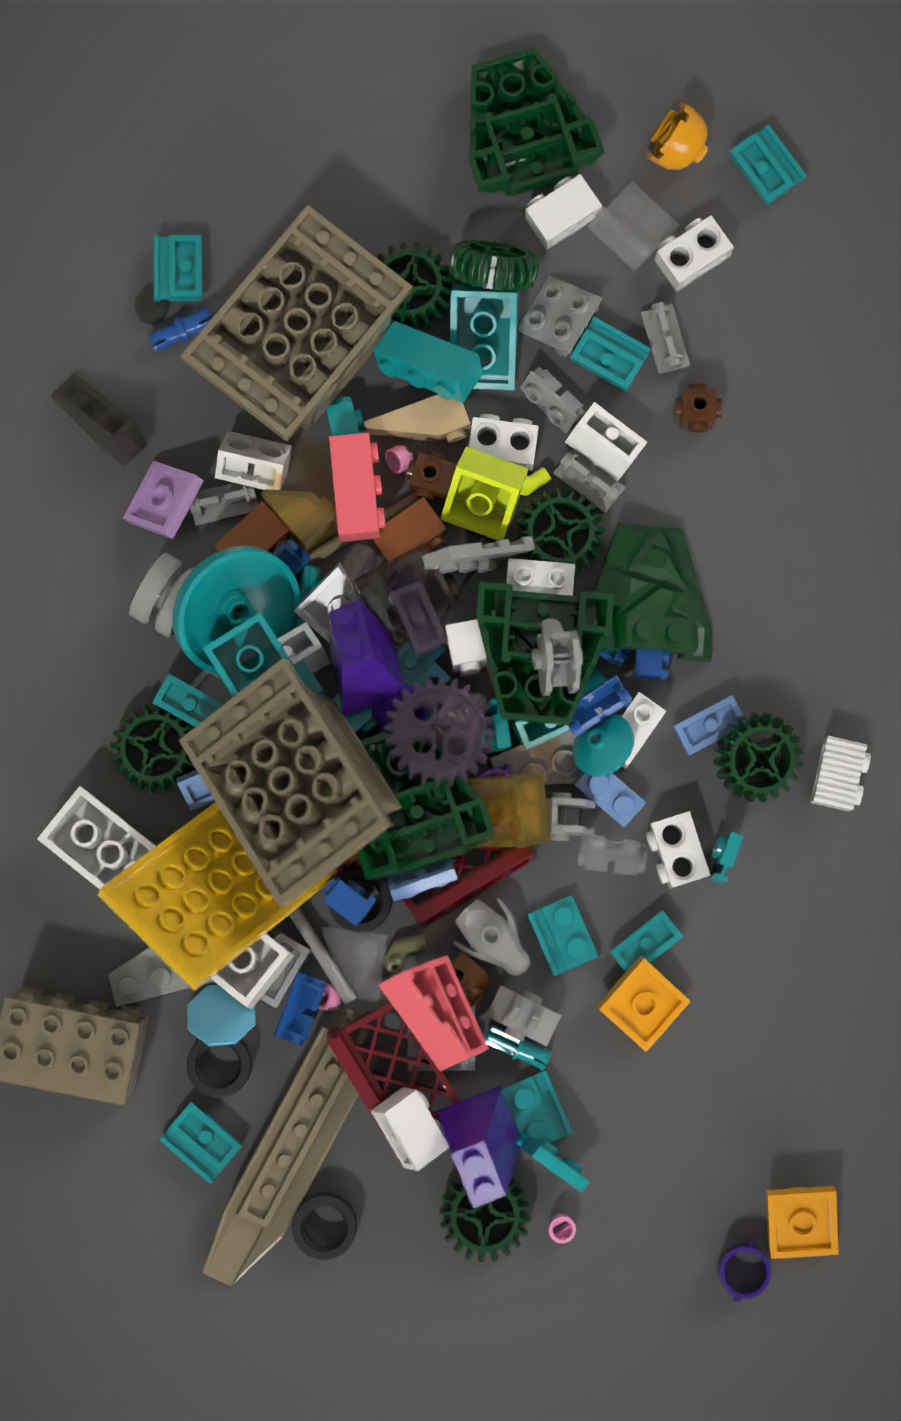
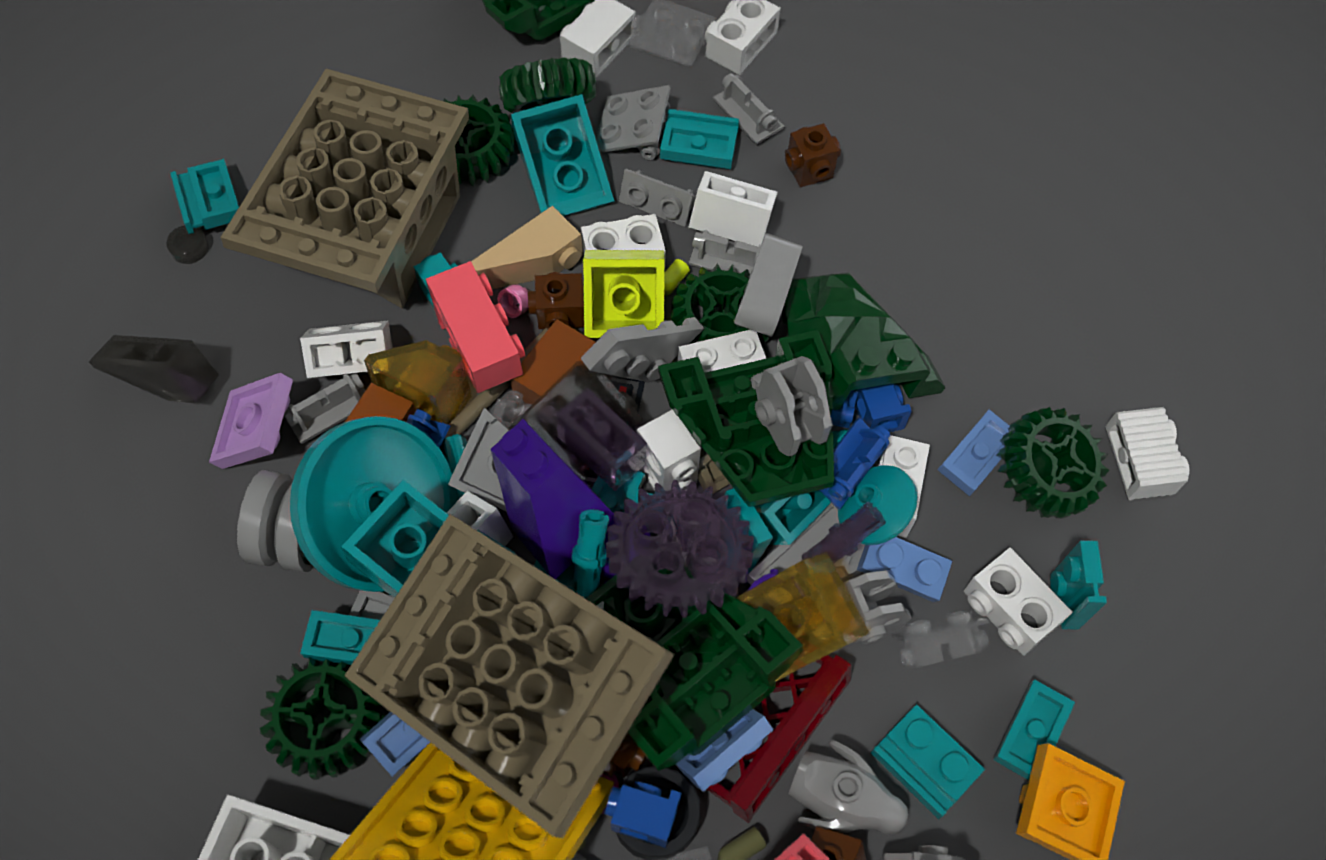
camera: 25 degrees left, 20 degrees down
blue pin [148,306,213,353] -> none
teal brick [374,321,483,403] -> none
none -> teal pin [571,509,609,598]
none -> light grey beam [734,232,803,337]
none -> clear purple pin [801,502,886,577]

